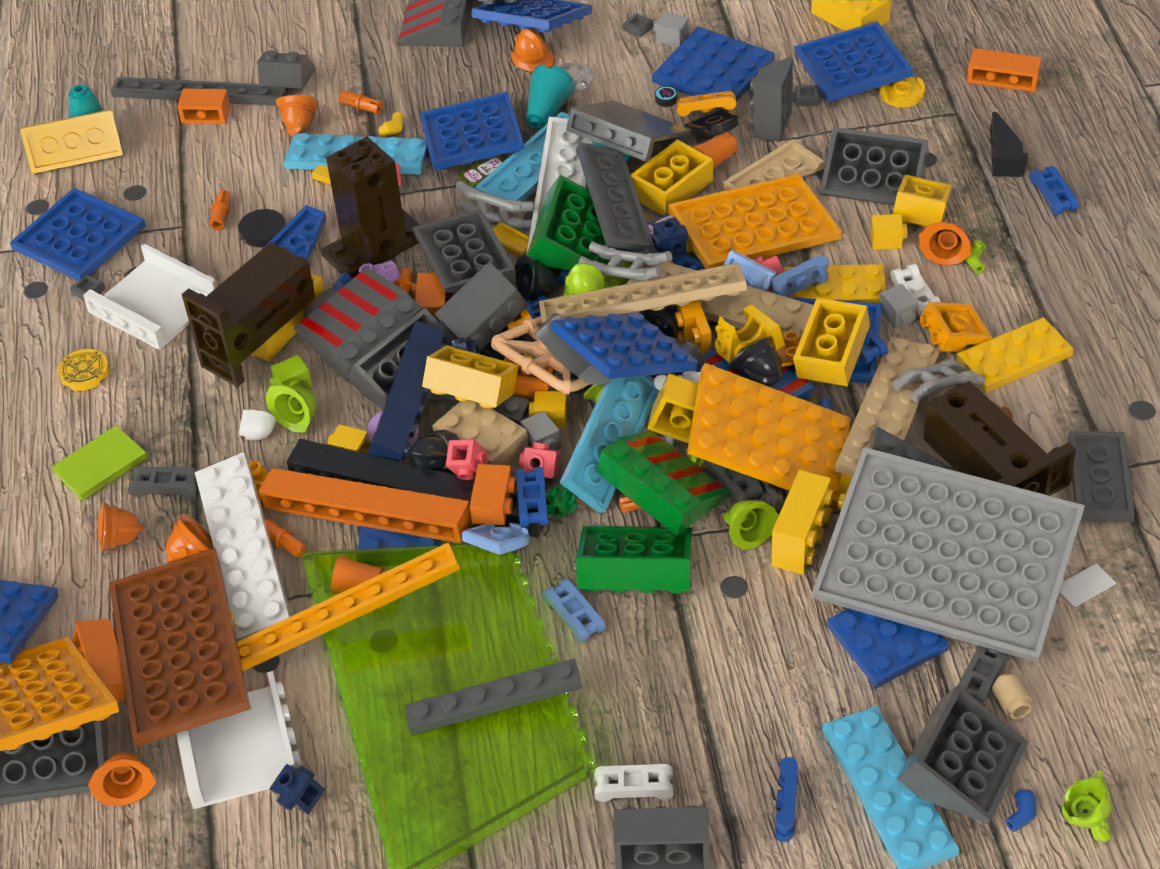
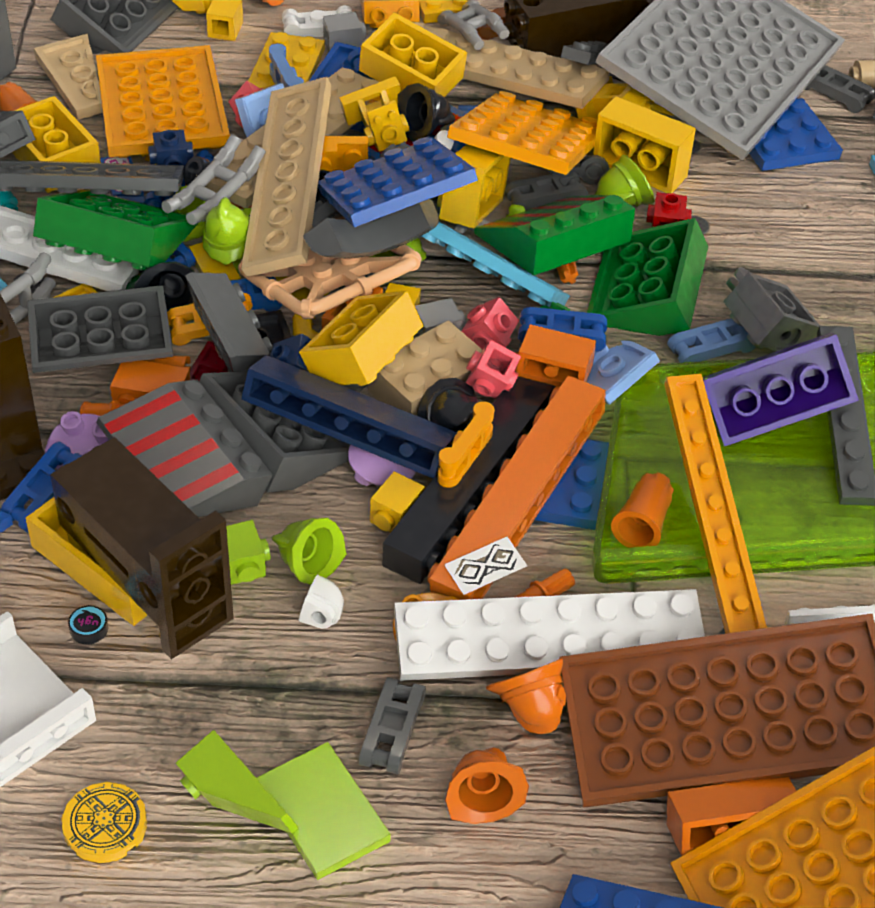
camera: 85 degrees left, 0 degrees up
none -> blue plate [0,441,82,533]
none -> lime slope [176,730,299,834]
none -> light orange plate [437,402,495,488]
none -> white sticker [444,536,527,595]
none -> red brick [646,192,692,227]
none -> slope [703,333,859,447]
none -> flat silver brick [723,267,820,352]

